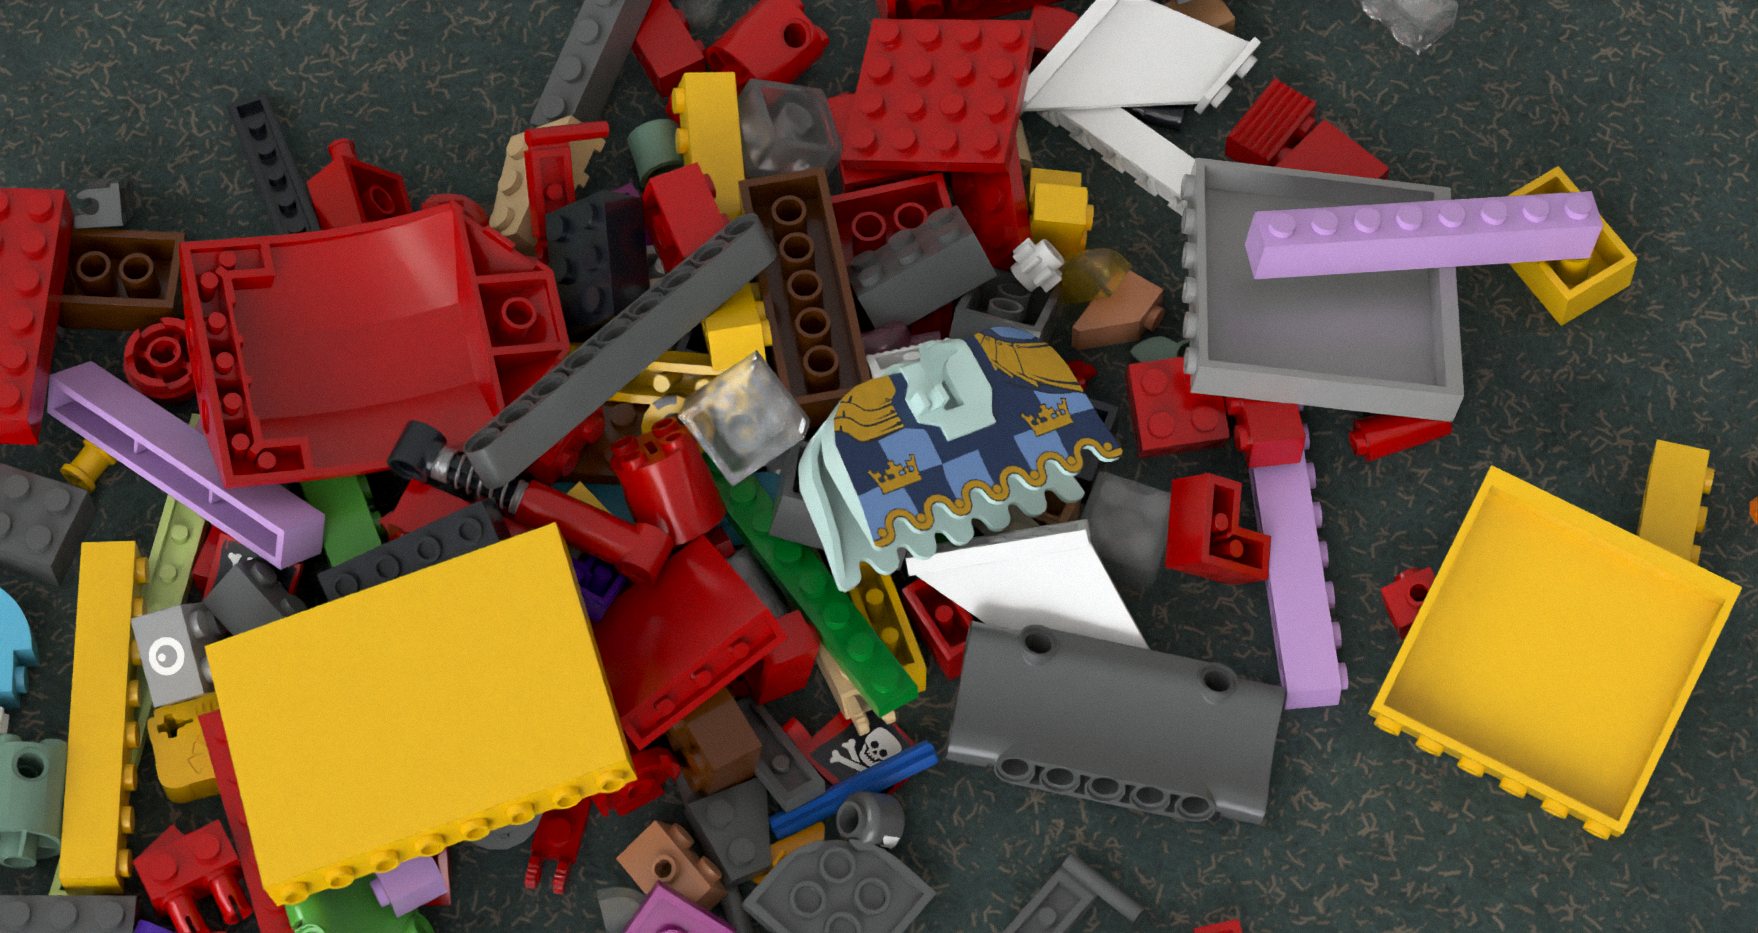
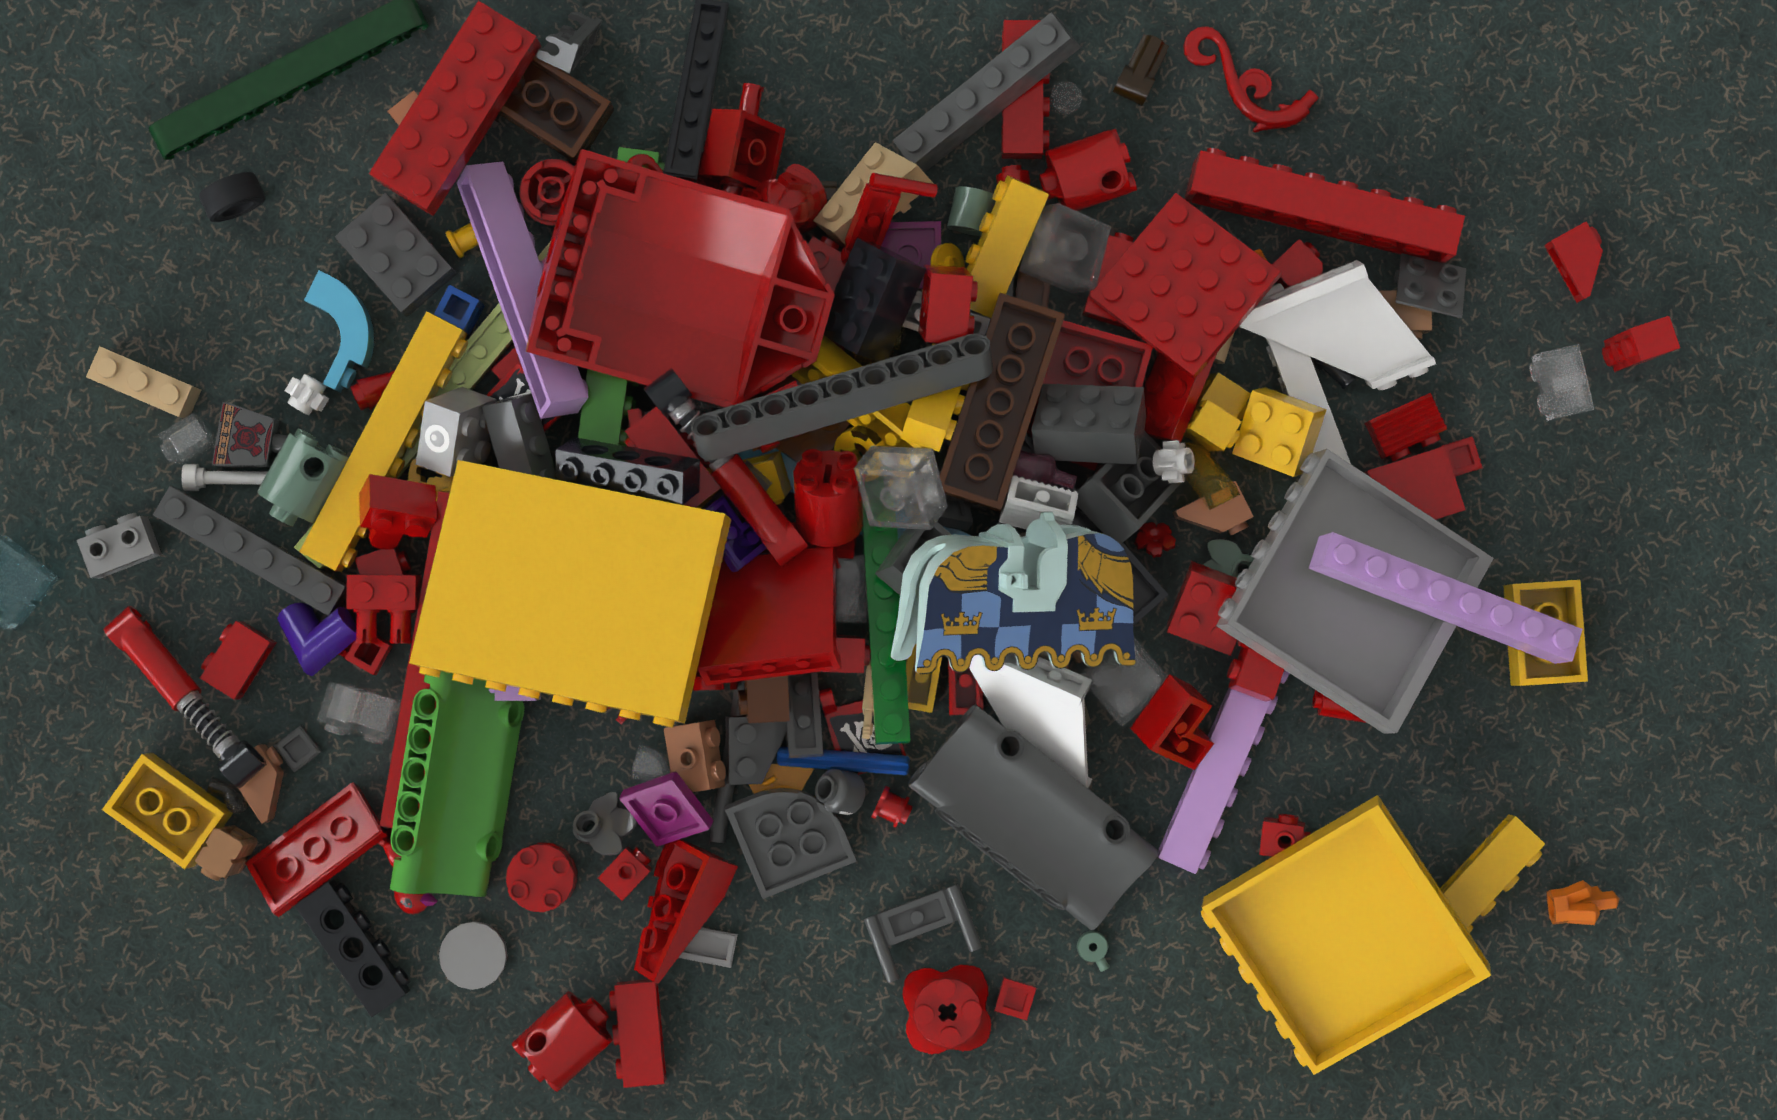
camera: 25 degrees right, 25 degrees up
none -> red cone [350,370,395,411]
none -> red brick [359,474,437,550]
none -> blue brick [434,285,485,335]
none -> red brick [871,786,913,828]
none -> sand green piece [1077,930,1110,972]
none -> yellow brick [1232,387,1327,477]
none -> red tile [1439,436,1483,477]

